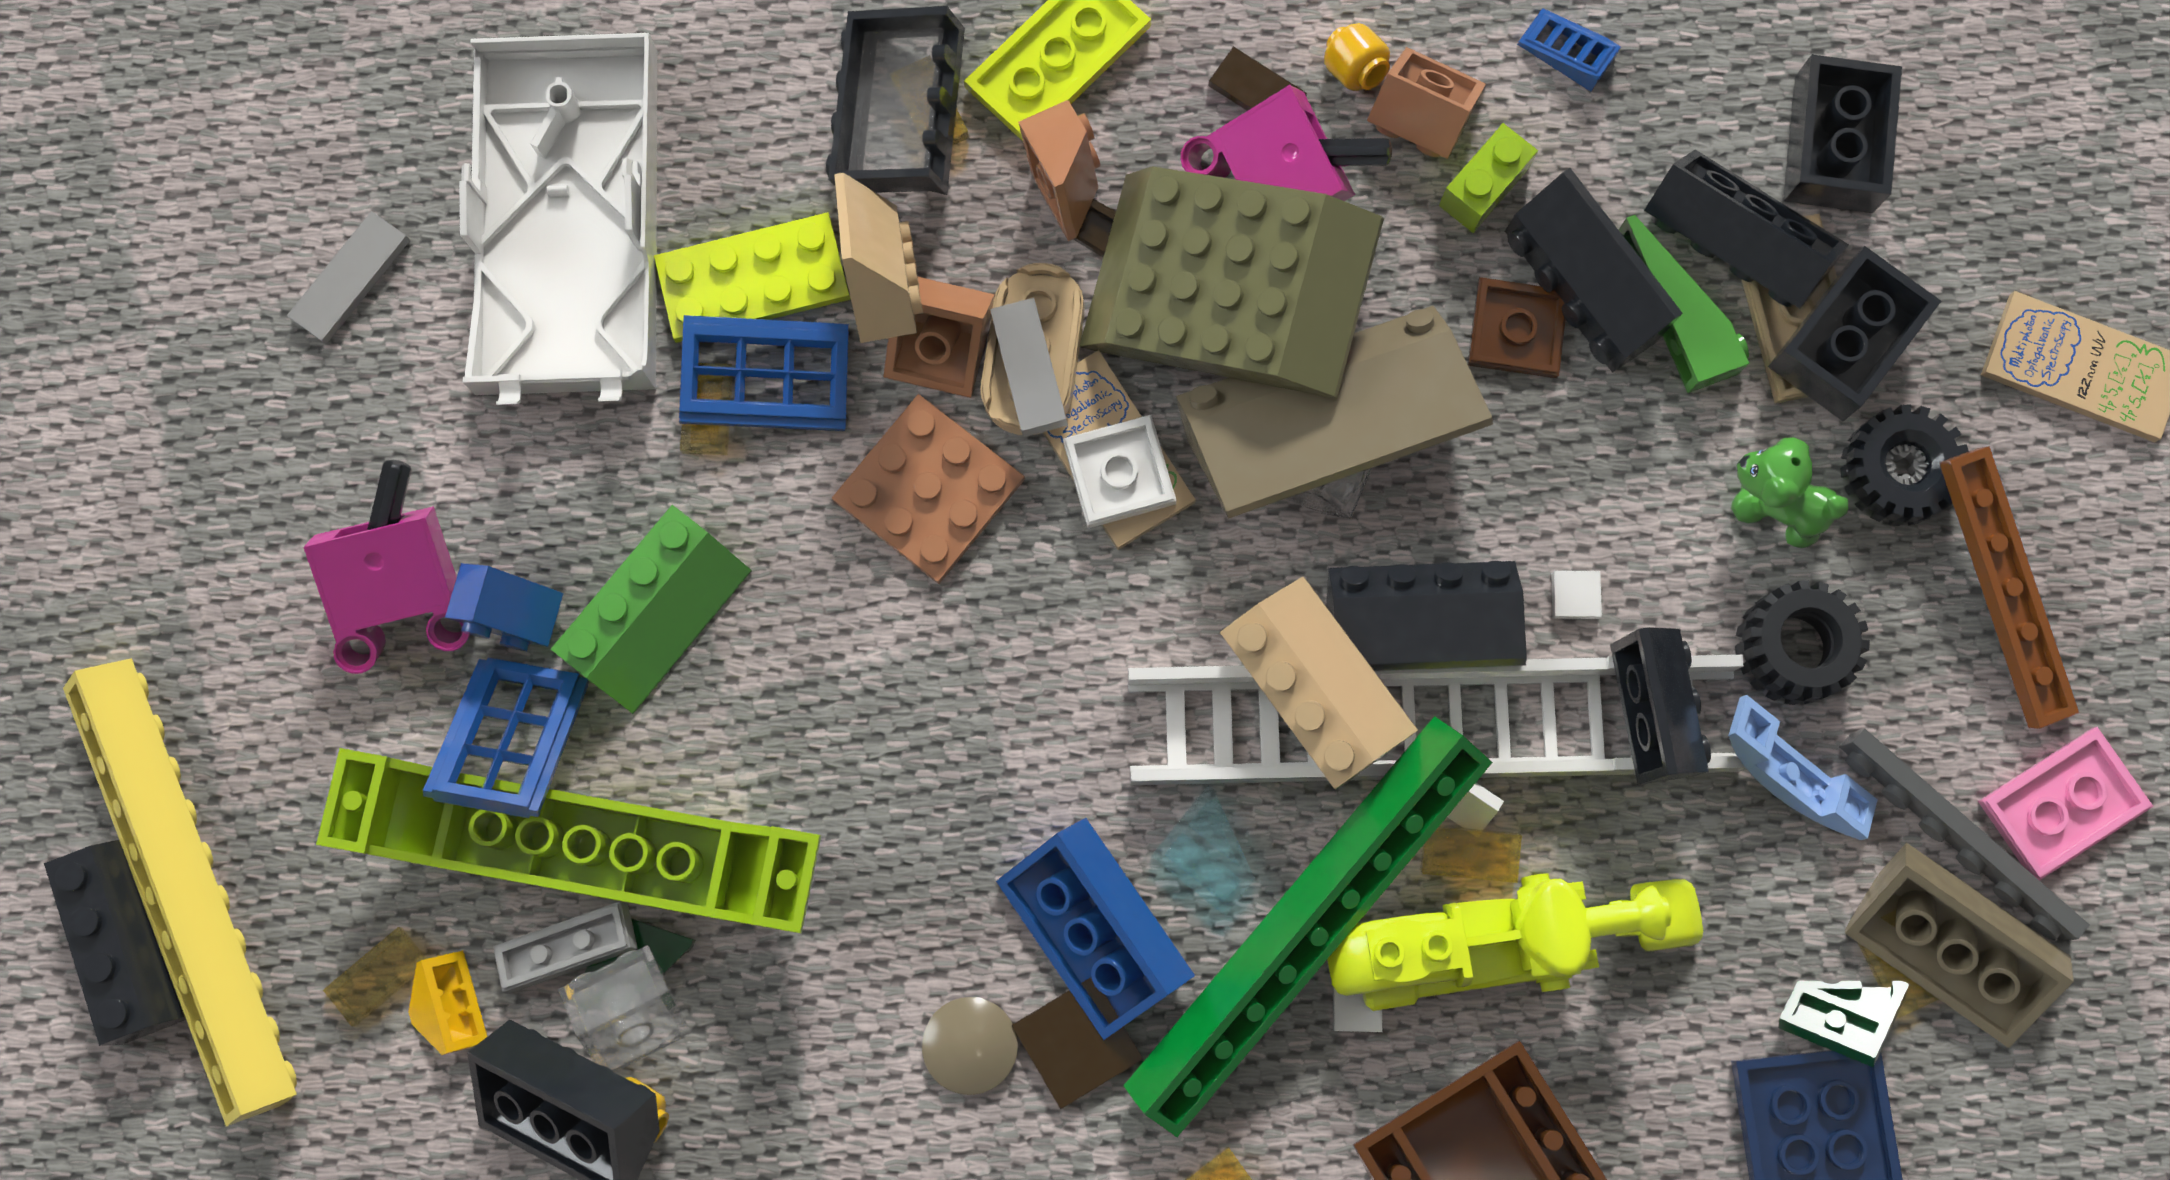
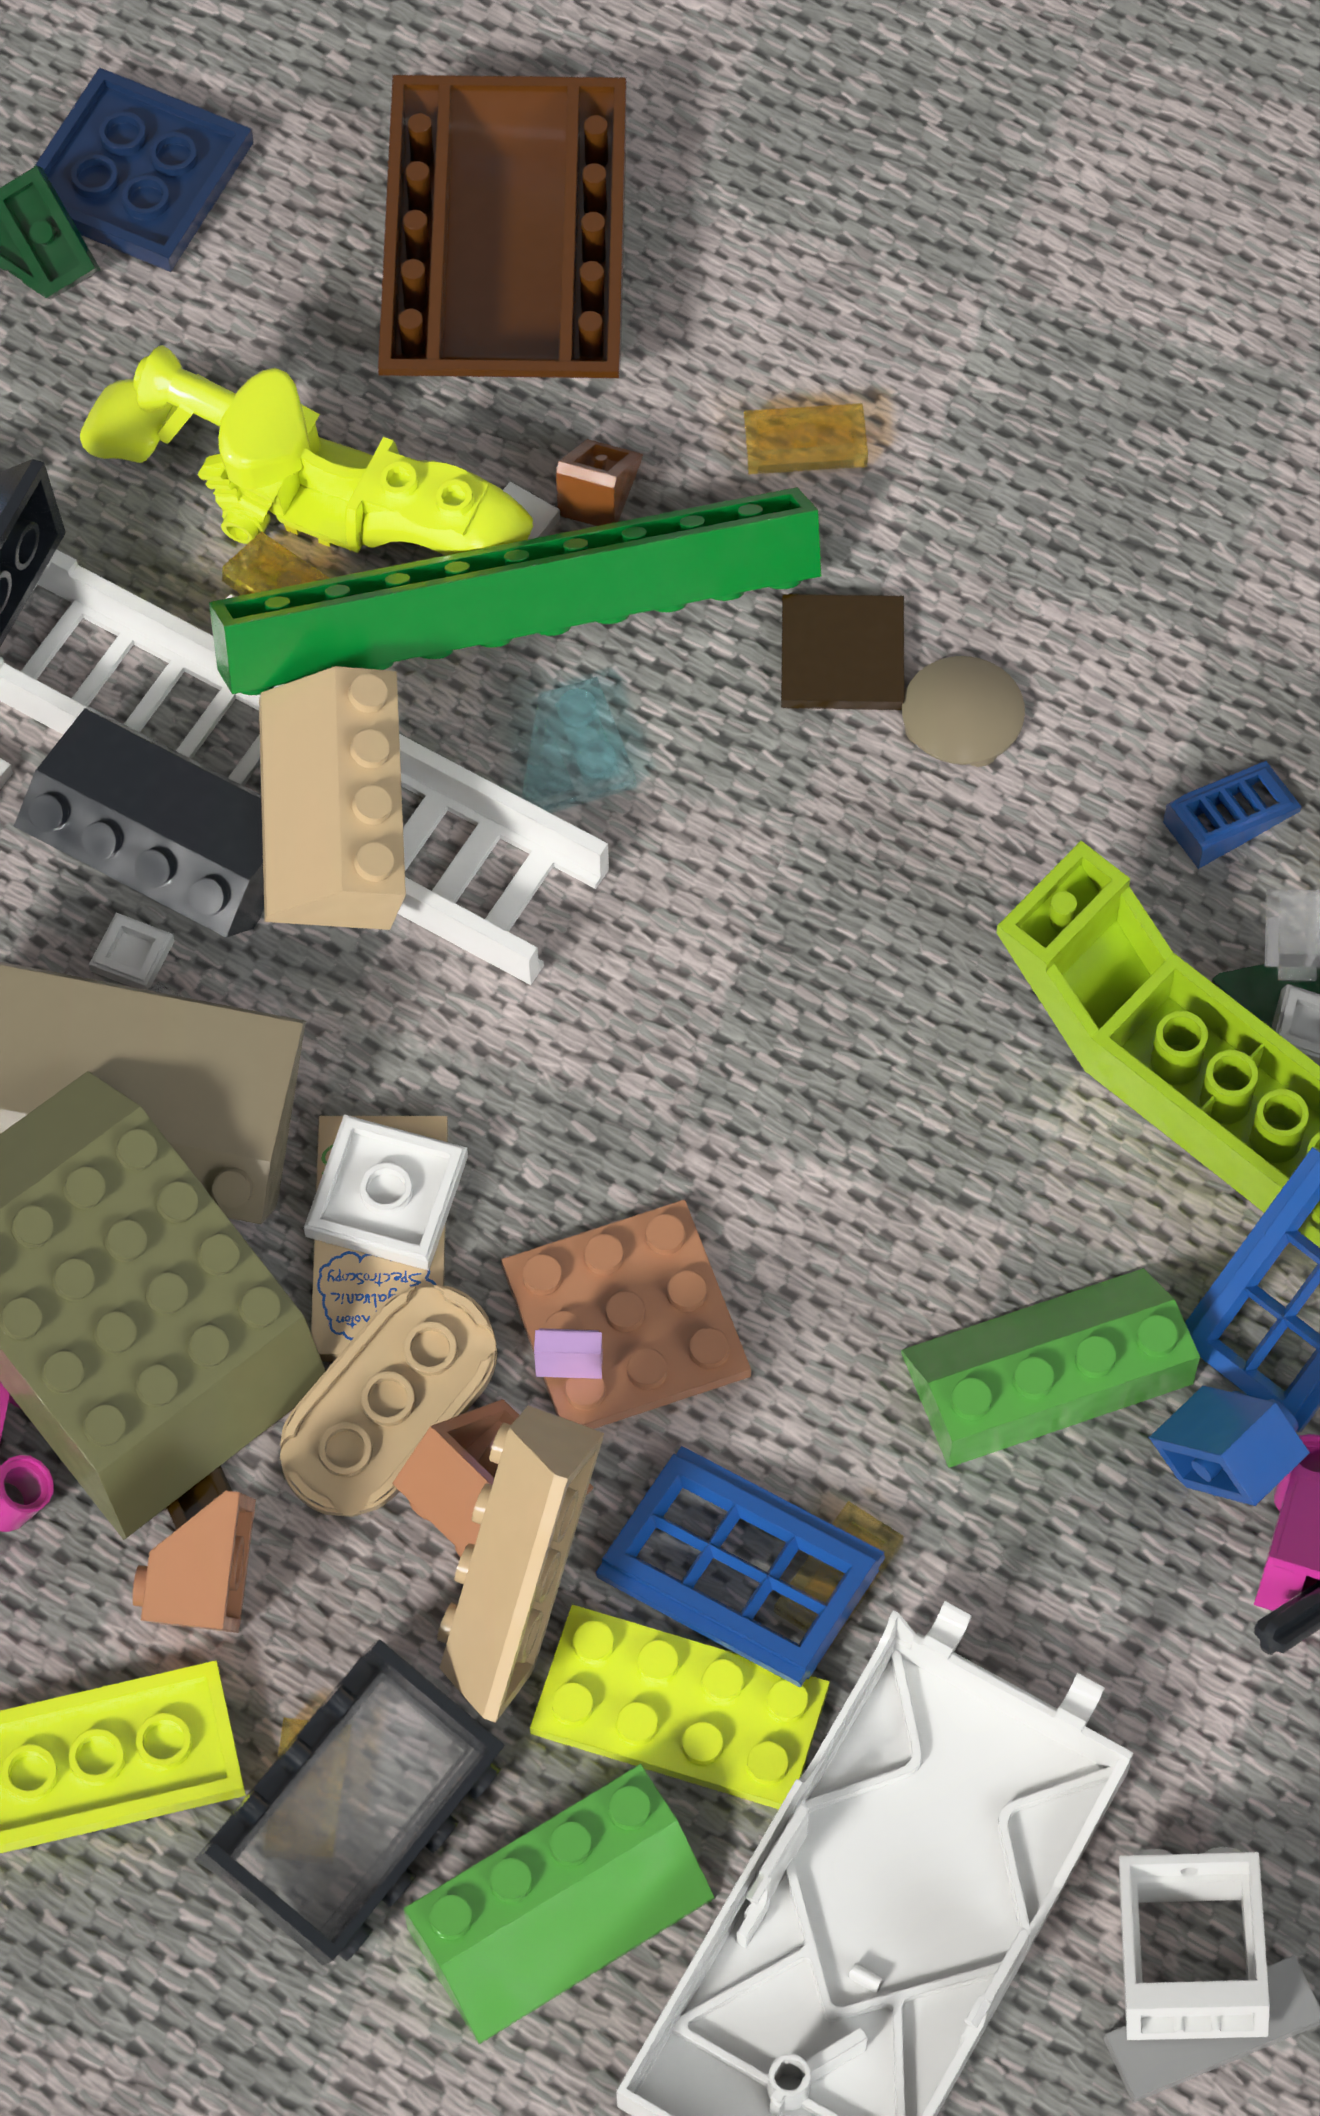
camera: 150 degrees left, 15 degrees down
light grey tile [990,298,1068,437] -> none
blue slope [996,818,1195,1040] -> none
none -> white tile [89,913,174,990]
none -> bright green slope [404,1764,714,2044]
none -> lavender tile [534,1328,603,1379]
none -> dark orange slope [556,439,643,526]
none -> white window [1119,1847,1269,2040]
none -> blue slope [1163,761,1302,869]

